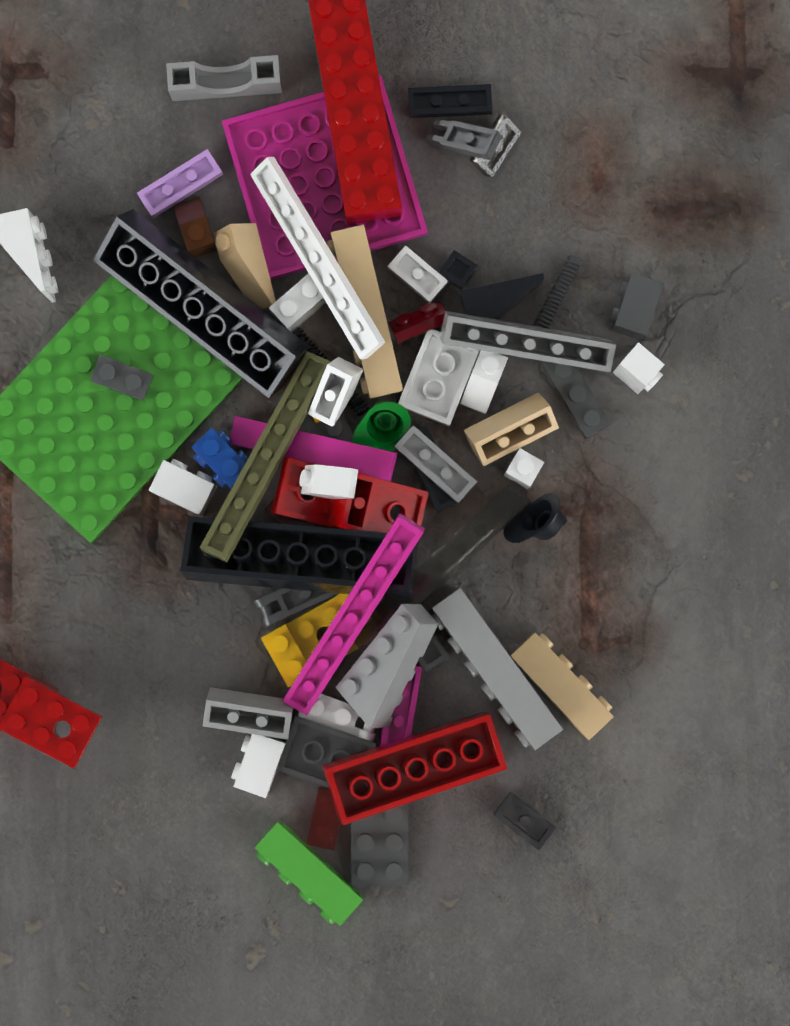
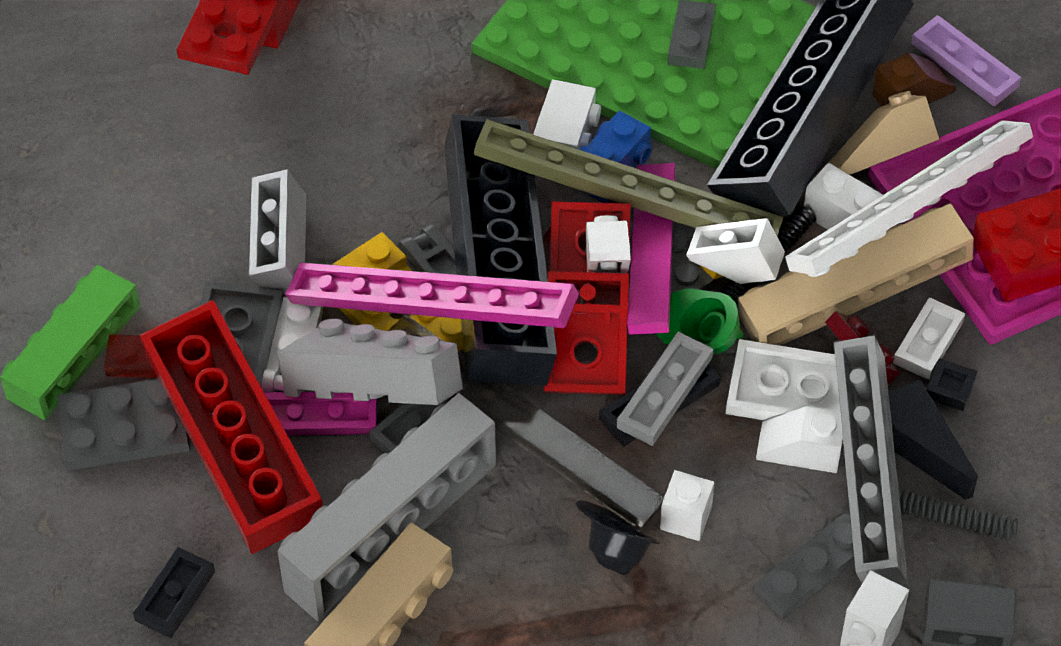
camera: 80 degrees right, 30 degrees down
white brick [231,734,286,798] -> none
tan brick [464,393,559,466] -> none

